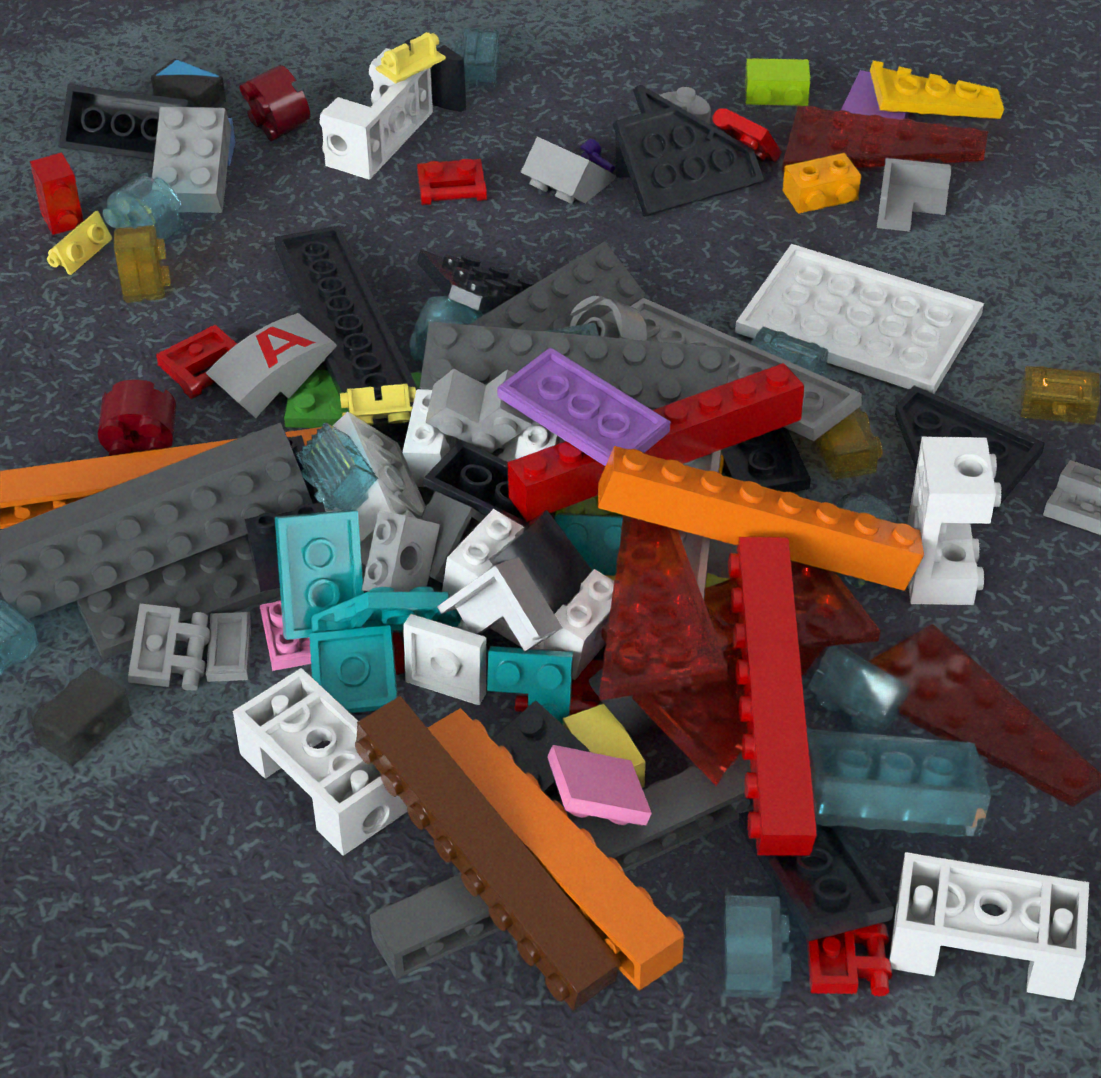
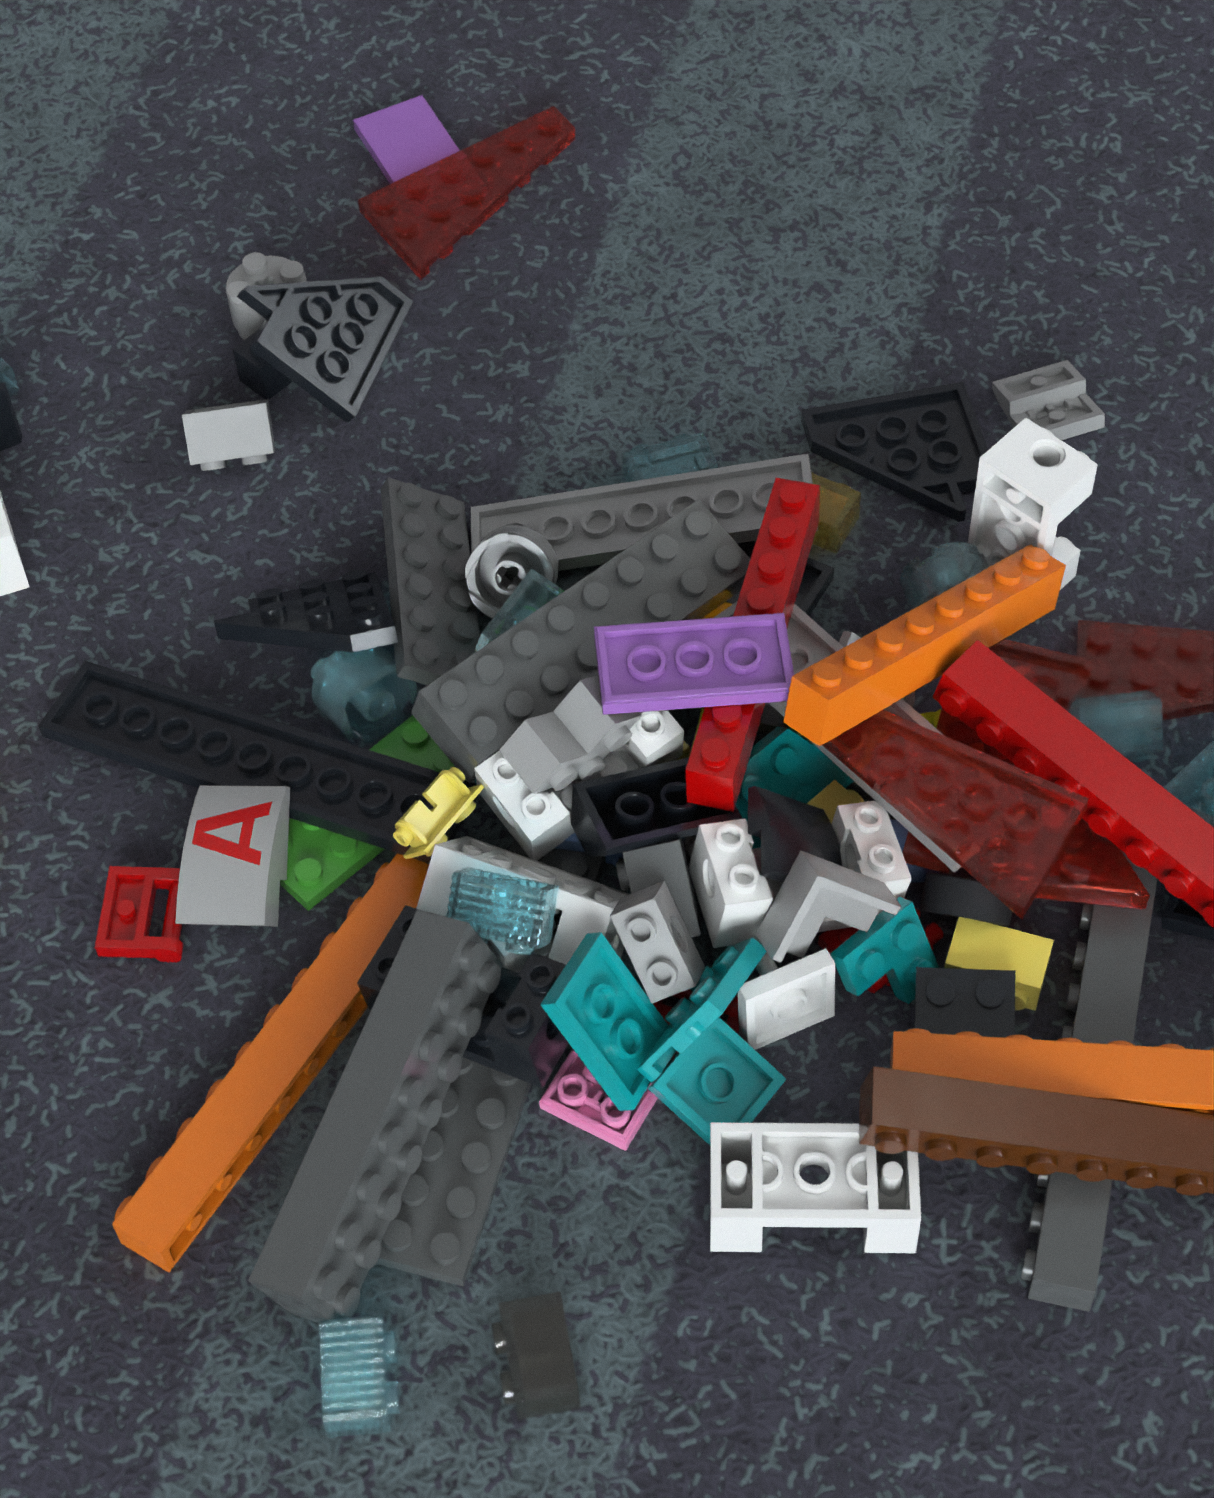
camera: 45 degrees left, 10 degrees up
dark red brick [98,379,176,456] -> none
light grey plate [128,603,210,691] -> none
light grey tile [206,612,251,682] -> none
red plate [417,159,487,205] -> none
bright pink tile [547,745,652,826] -> none
dark purple hand [580,139,615,173] -> none
red plate [713,108,782,162] -> none
white plate [735,244,984,394] -> none
lime brick [745,59,810,106] -> none
light orange brick [783,153,861,214] -> none
yellow wing [870,60,1004,119] -> none
light grey panel [877,158,952,232] -> none
clear yellow brick [1020,366,1100,425] -> none

